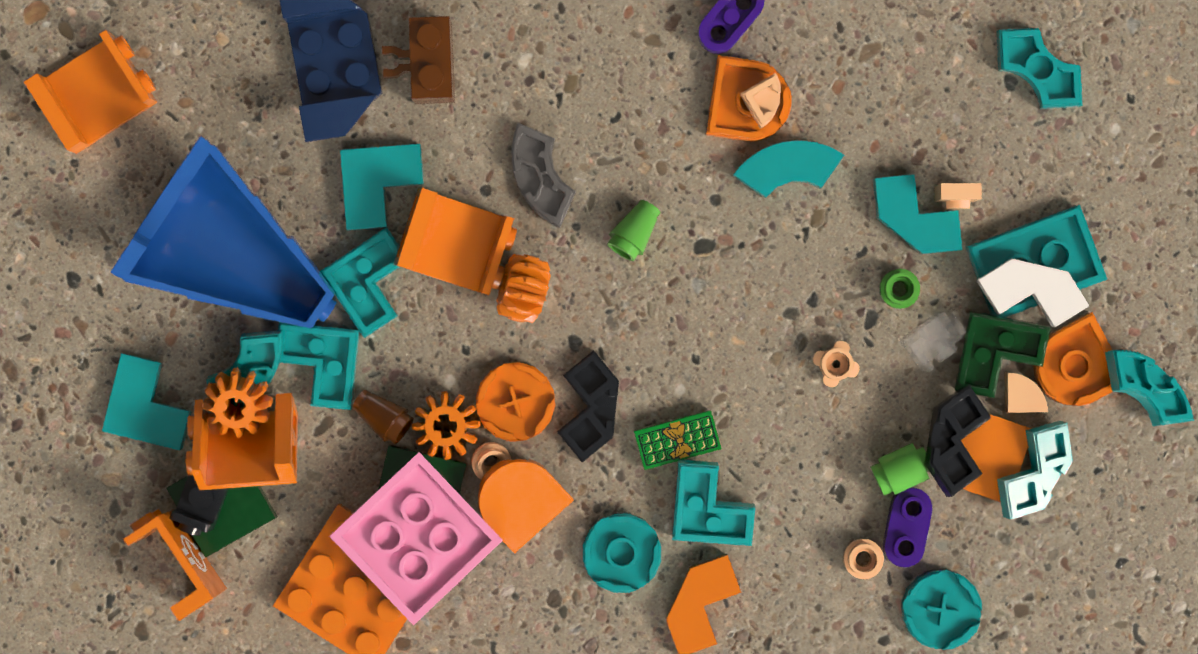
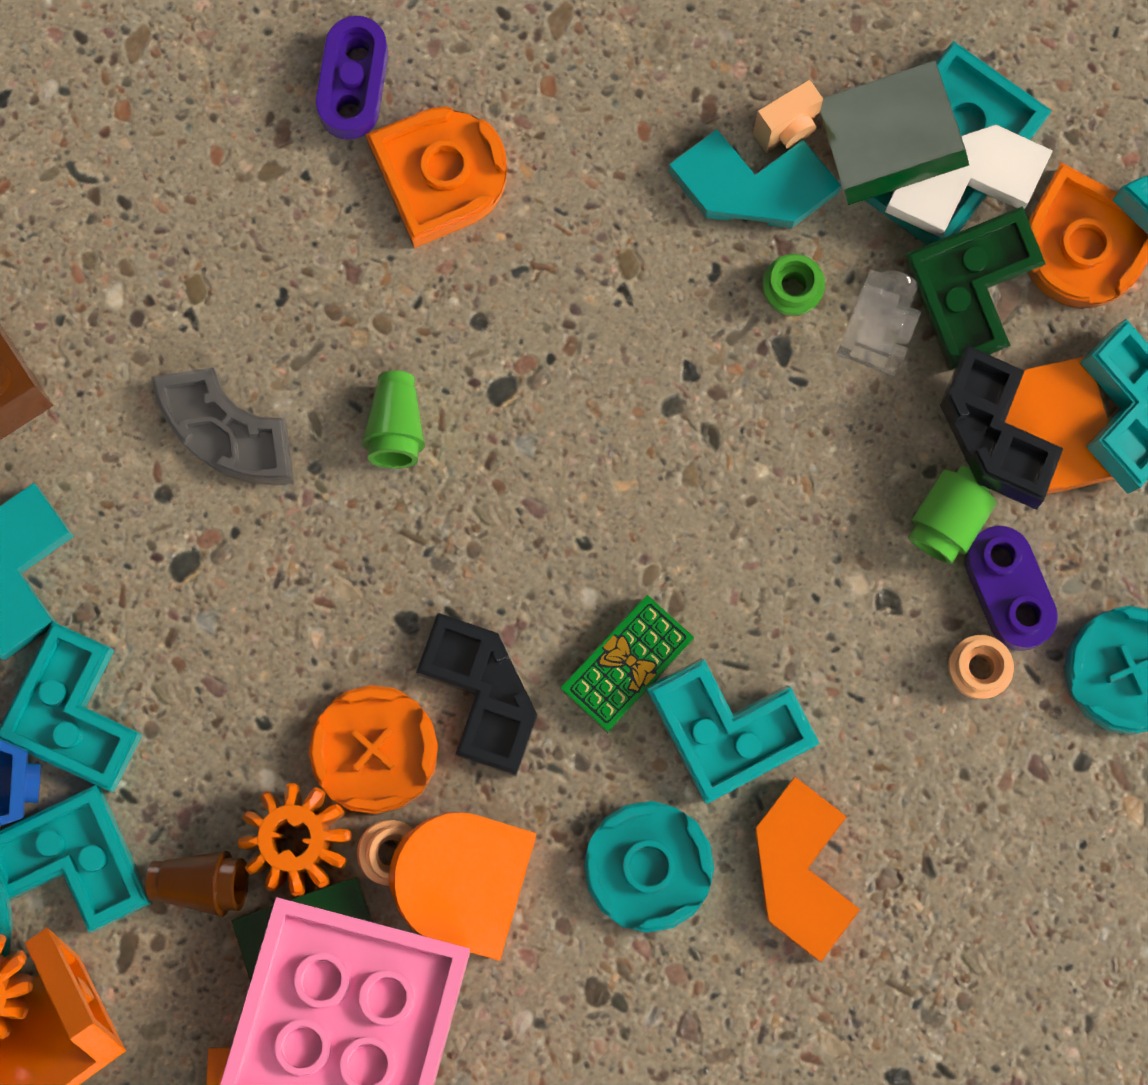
camera: 30 degrees left, 10 degrees down
orange panel [393,188,517,295] -> none
orange gear [496,254,551,323] -> none
teal tile [733,141,845,198] -> none
light nougat tile [740,73,781,129] -> none
light nougat plate [813,341,860,387] -> none
light nougat tile [1005,372,1048,413] -> none
none -> tile [820,60,969,205]

